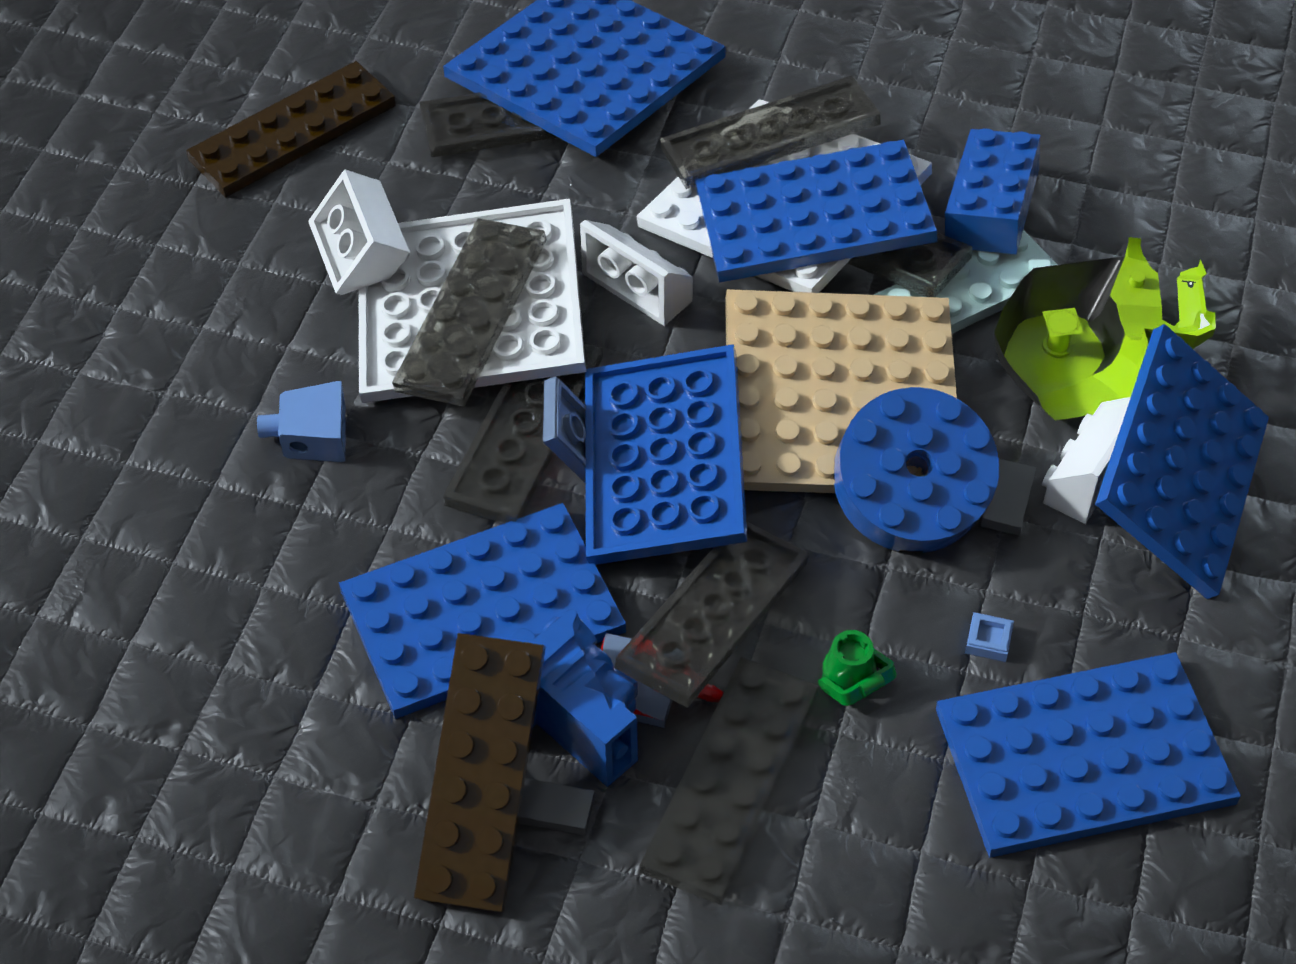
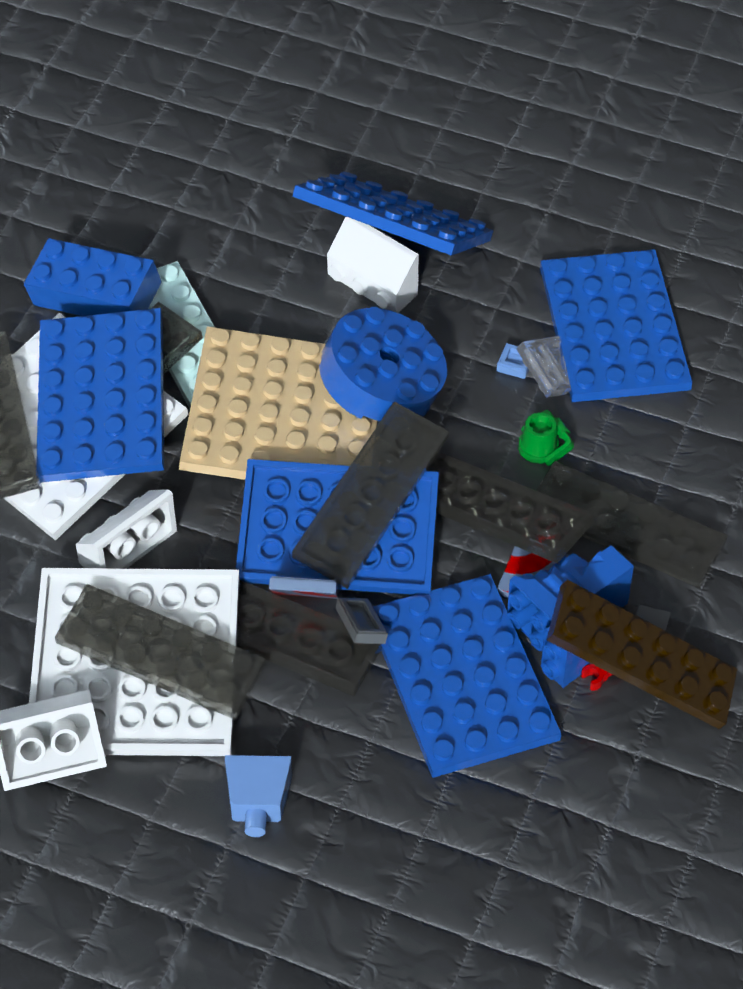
camera: 85 degrees left, 0 degrees up
lime piece [994,237,1216,421] -> none
none -> clear smoke plate [292,401,449,589]
none -> dark grey tile [335,598,388,644]
none -> clear wing [516,336,571,398]

